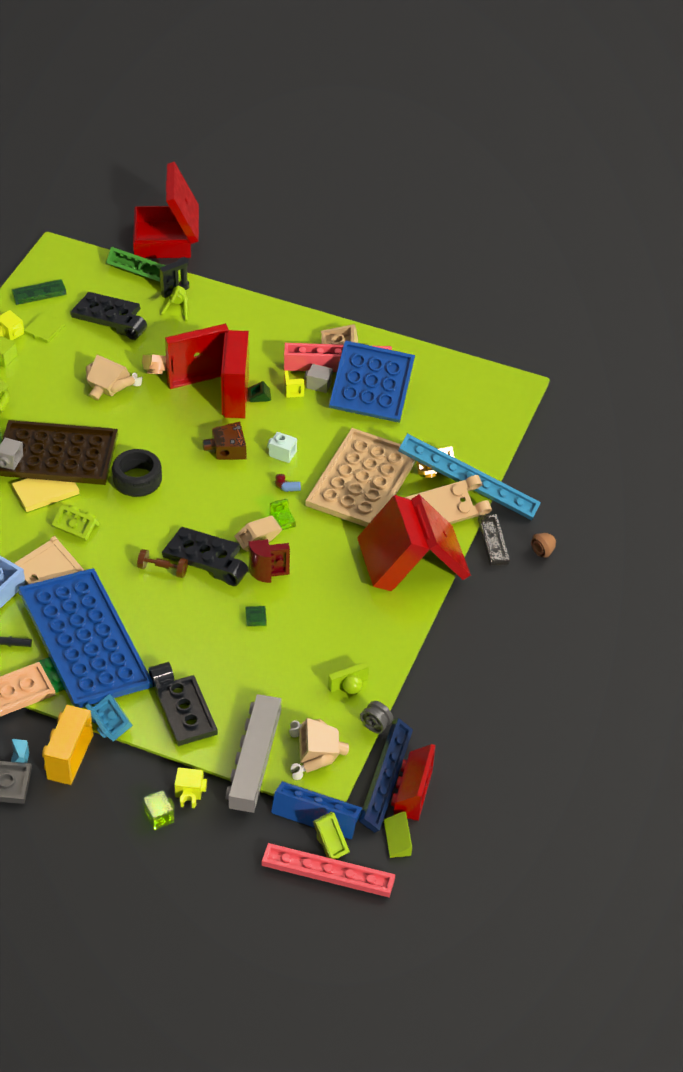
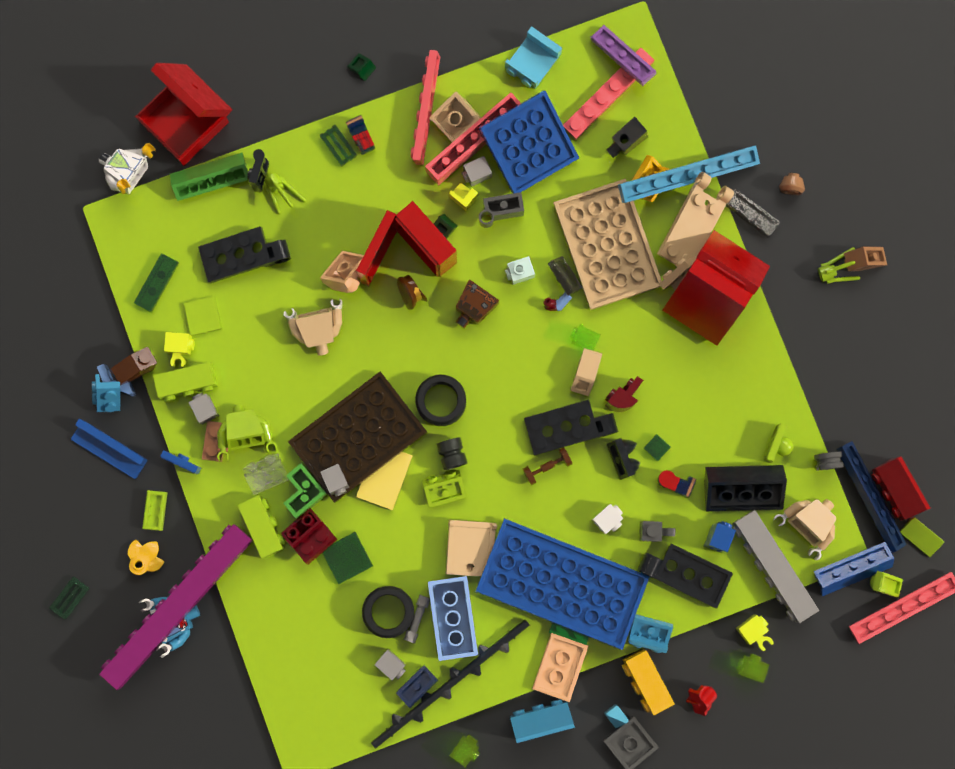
camera: 40 degrees left, 35 degrees up
none -> torso [99,143,156,194]
none -> clear green tile [320,125,357,167]
none -> leg [346,115,375,155]
none -> dark green slope [347,53,376,81]
none -> reddish brown piece [397,275,427,310]
none -> coral plate [411,50,440,165]
none -> pearl dark grey wheel [437,437,468,470]
none -> dark grey hinge [479,192,524,228]
none -> medium azure panel [505,26,562,89]
none -> clear smoke plate [548,256,582,296]
none -> coral plate [563,48,654,140]
none -> medium lavender tile [590,25,656,86]
none -> white brick [592,504,623,535]
none -> black torso [606,117,648,158]
none -> black tile [607,438,640,480]
none -> dark grey brick [640,521,675,542]
none -> leg [657,470,697,498]
none -> red piece [686,685,717,716]
none -> black slope [704,465,787,512]
none -> blue brick [704,521,736,553]
none -> lime plant [818,247,860,284]
none -> medium nougat slope [844,247,887,271]

